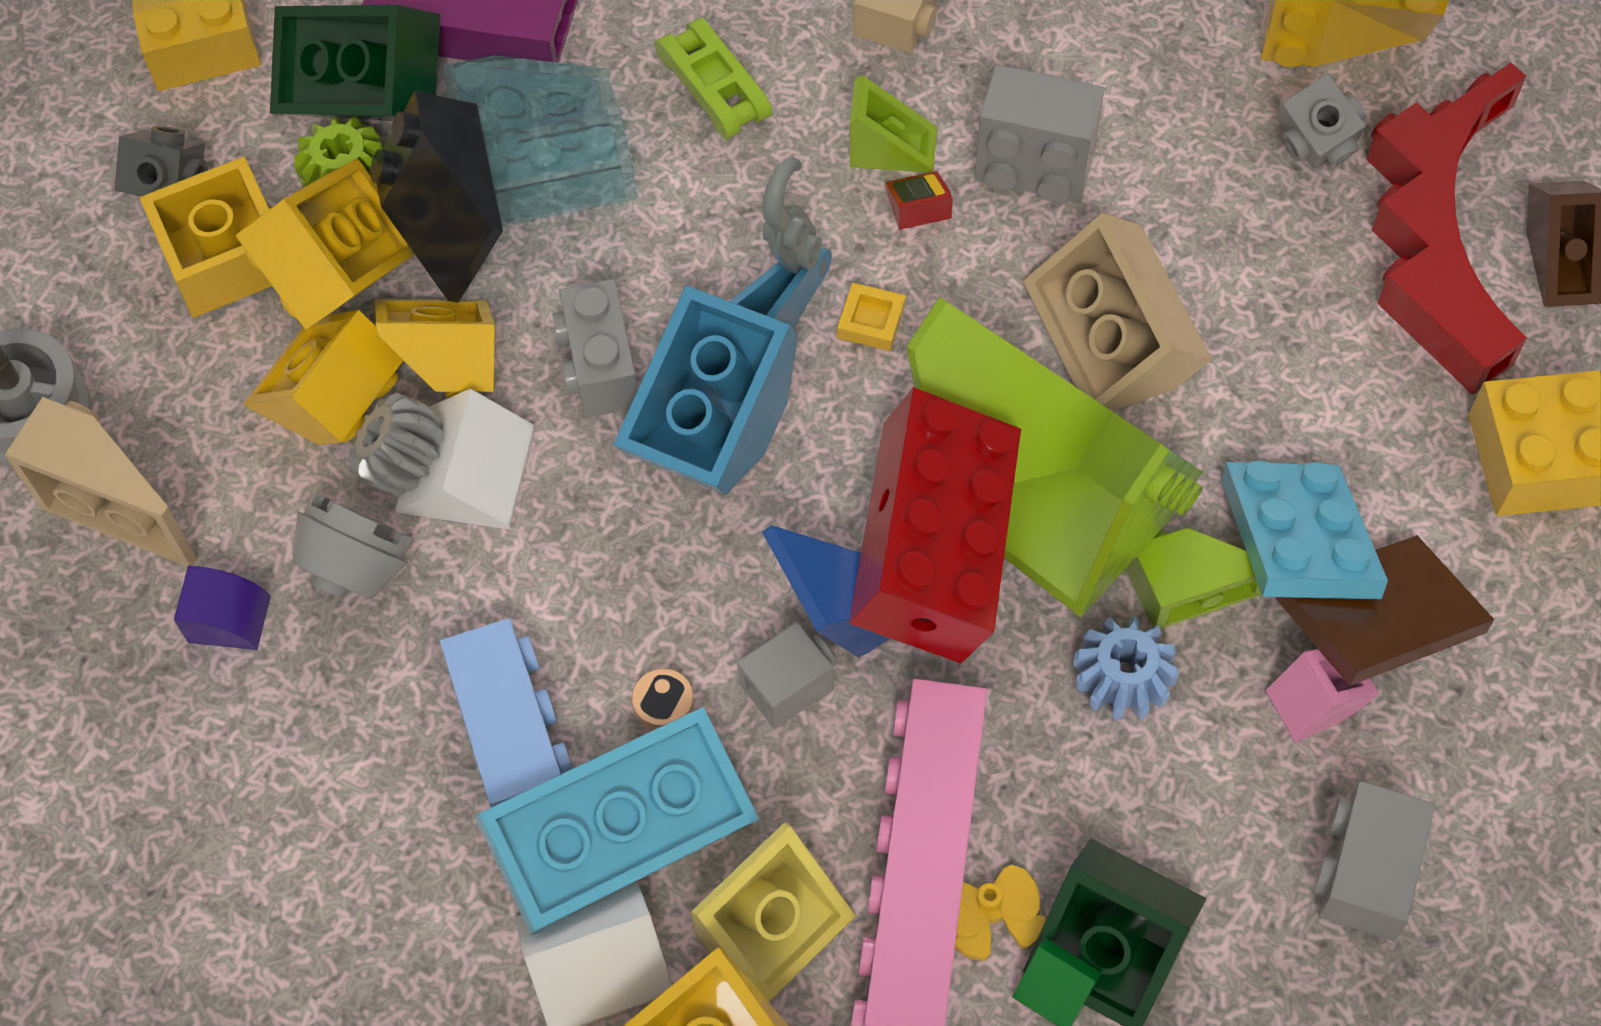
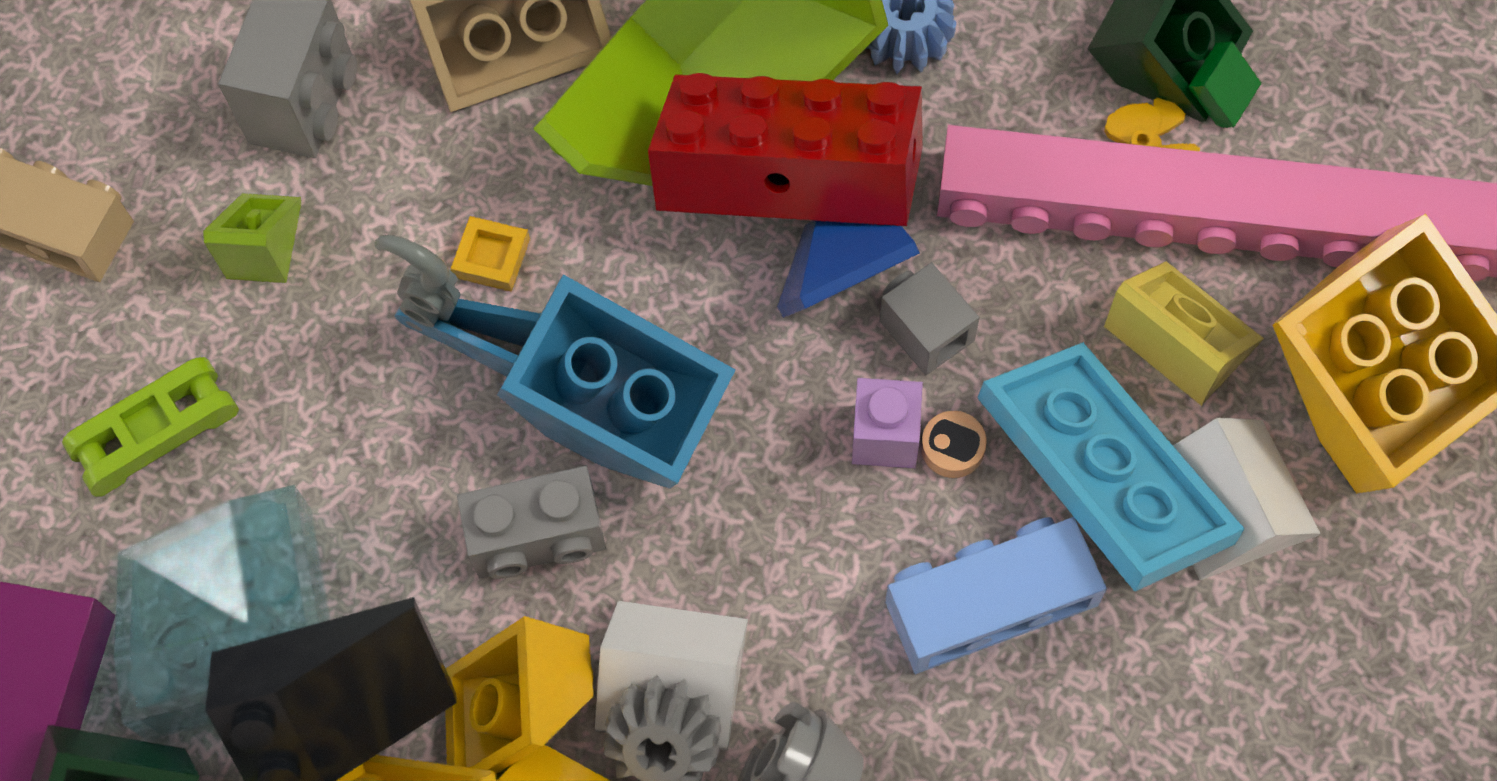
camera: 90 degrees left, 5 degrees up
red slope [885,171,953,230] -> none
none -> lavender brick [852,378,923,469]

